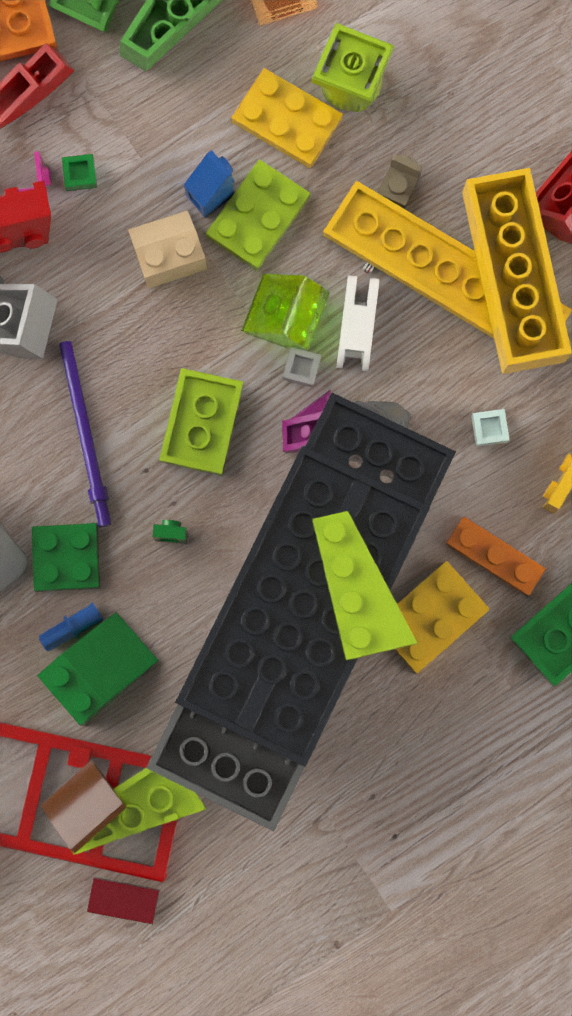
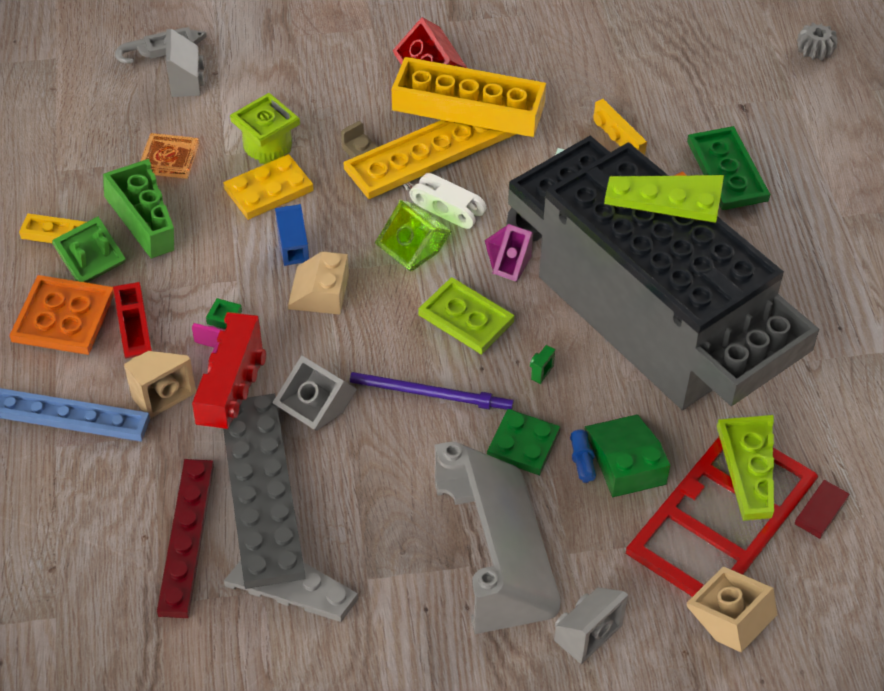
camera: 65 degrees left, 30 degrees down
slope [41,760,127,854] -> none
lime plate [206,159,311,271] -> none
light grey plate [282,347,321,388] -> none

